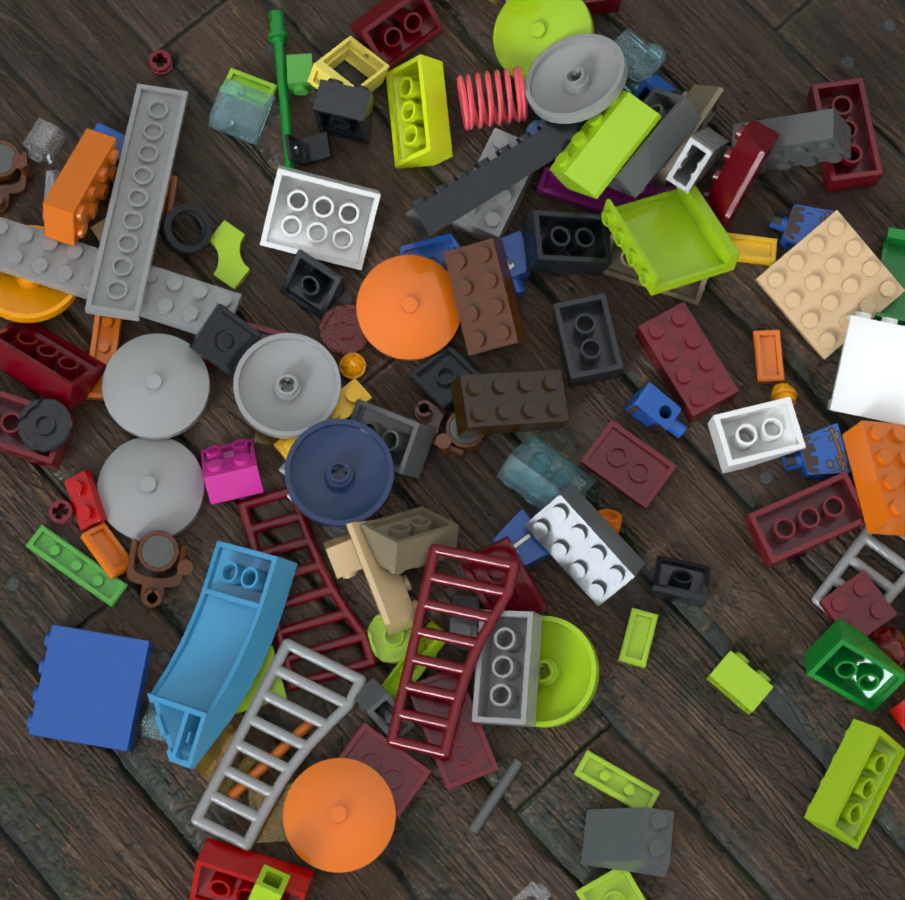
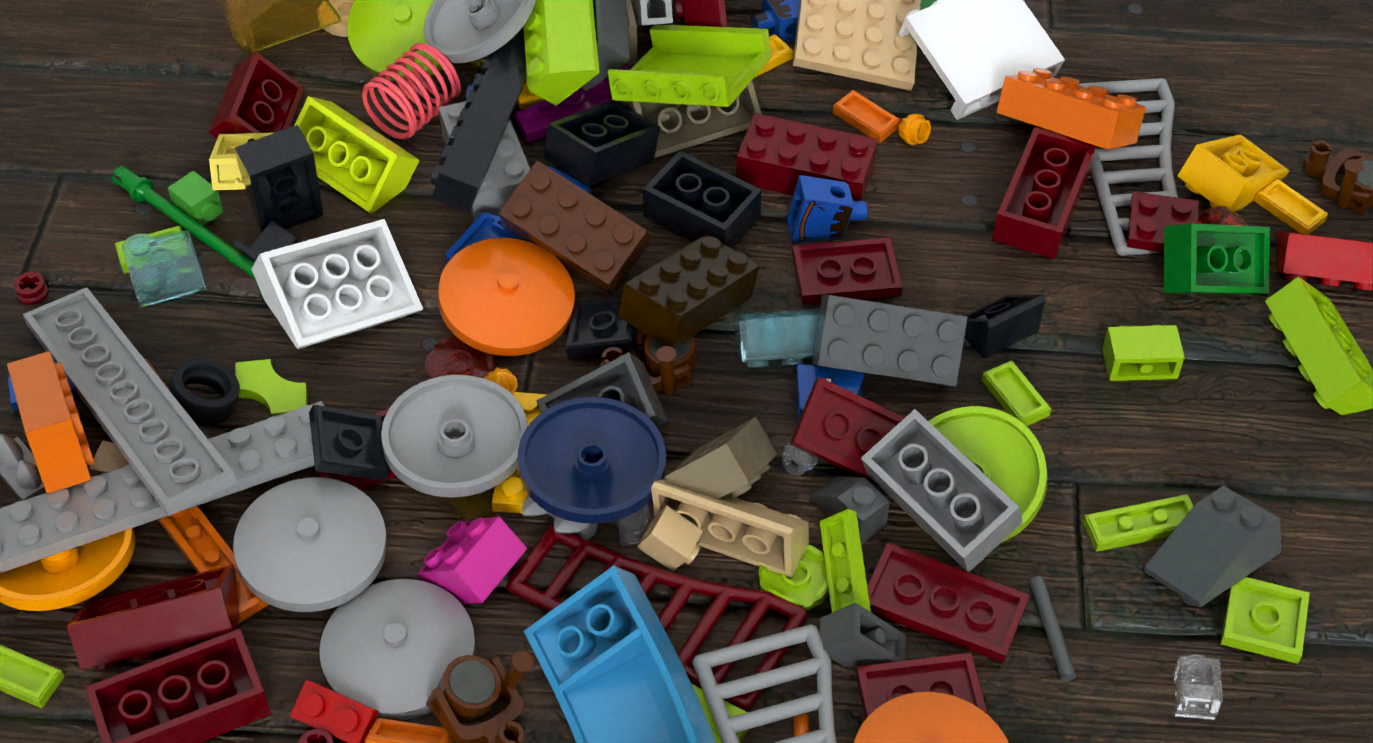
camera: 45 degrees left, 25 degrees down
black tile [18,399,73,453] -> none
black slope [279,249,346,320] -> none
dark red bar [387,544,520,758] -> none
white slope [708,397,806,474] -> none
blue torso [782,423,851,481] -> none

